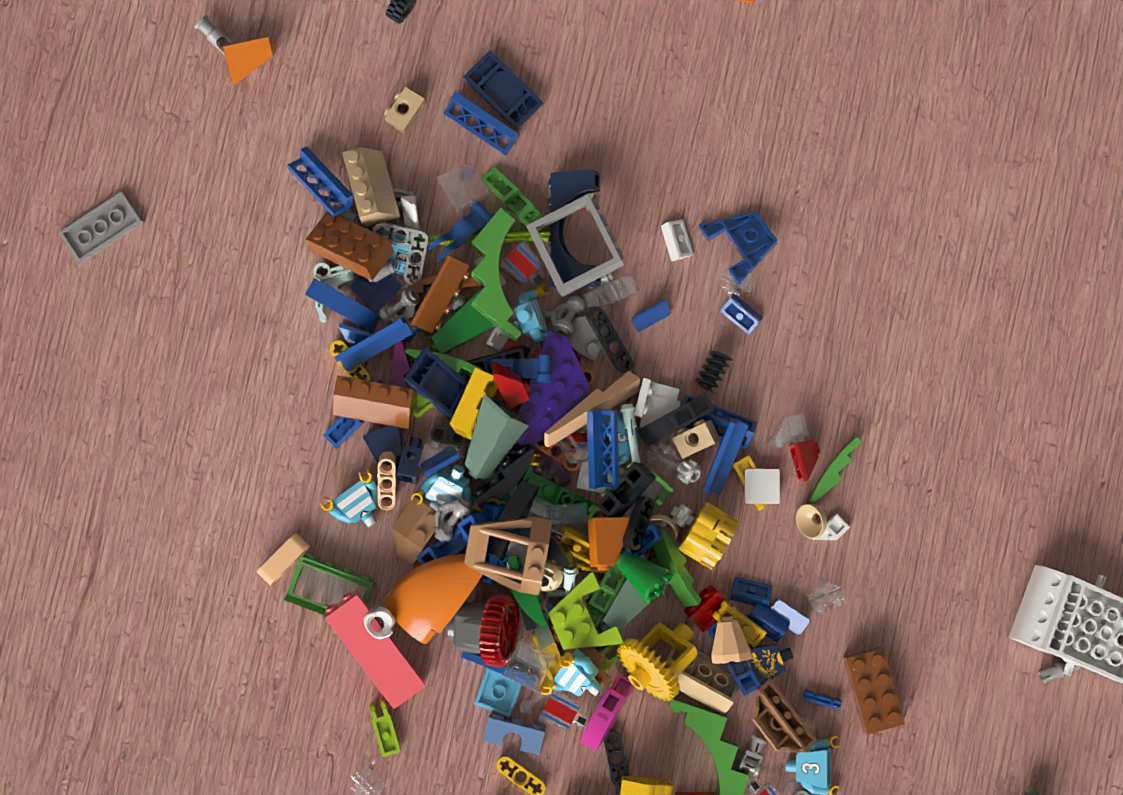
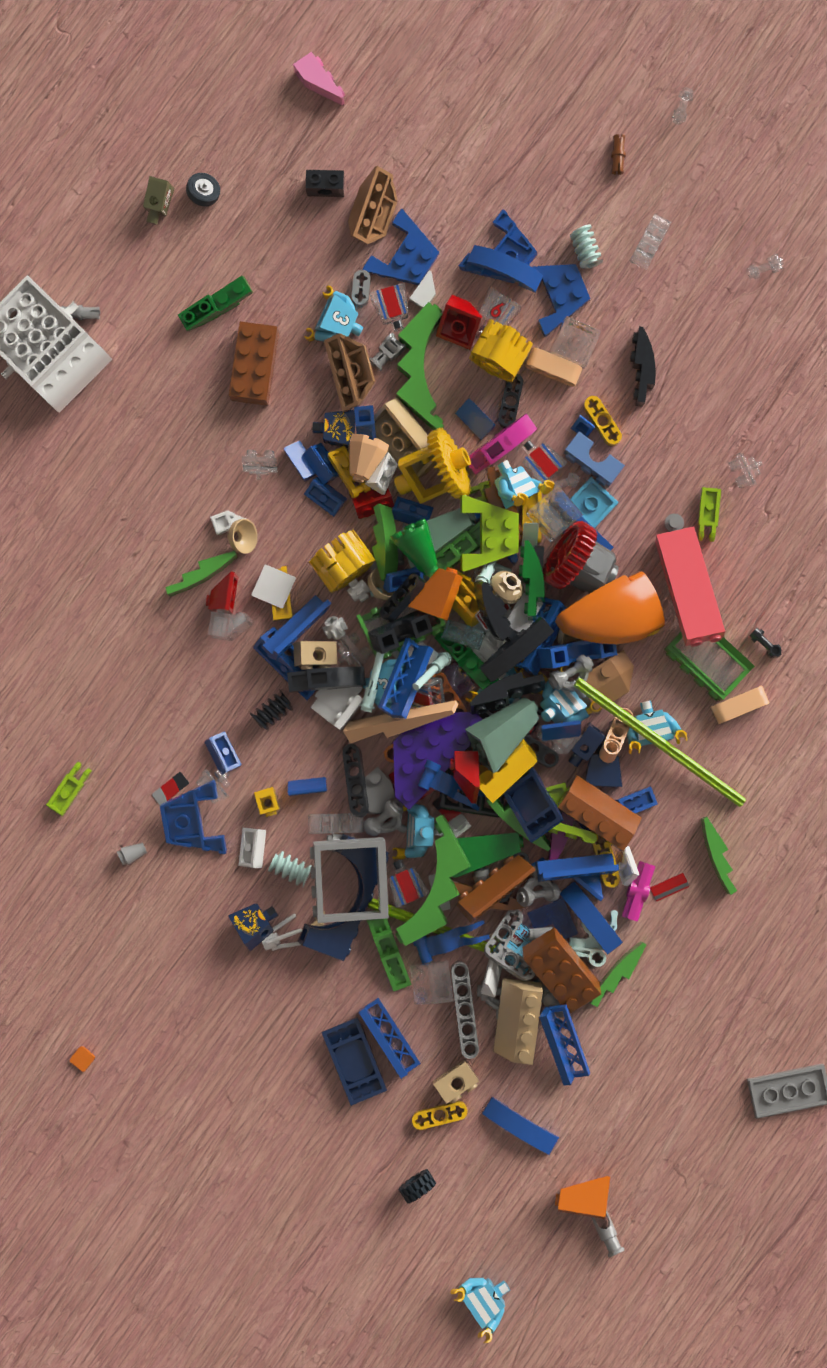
camera: 155 degrees left, 0 degrees up
white hair [364,606,395,639] -> none
medium nougat windscreen [464,516,553,595] -> none
blue axle [803,690,841,710] -> none
none -> lime hinge [46,762,92,816]
none -> light grey cone [117,842,147,866]
none -> sticker [152,772,189,805]
none -> green slope [177,275,253,331]
none -> dark blue torso [228,904,278,951]
none -> yellow brick [254,787,280,817]
none -> white plant [262,914,302,951]
none -> light aqua piece [268,851,312,887]
none -> white slope [365,452,398,495]
none -> blue slope [392,496,434,525]
none -> light aqua pin [412,652,452,690]
none -> yellow beam [412,1101,467,1130]
none -> light grey beam [451,961,479,1059]
none -> blue slope [455,398,495,440]
none -> blue slope [482,1097,559,1155]
none -> lime hinge [548,823,598,844]
none -> blue slope [570,415,596,438]
none -> lime axle [574,678,746,807]
none -> bright green slope [589,941,647,1007]
none -> white tile [618,846,639,886]
none -> dark pink piece [621,861,656,922]
none -> red sticker [650,873,689,901]
none -> light grey plate [665,514,684,532]
none -> bright green slope [701,817,737,895]
none -> black bar [749,628,782,658]

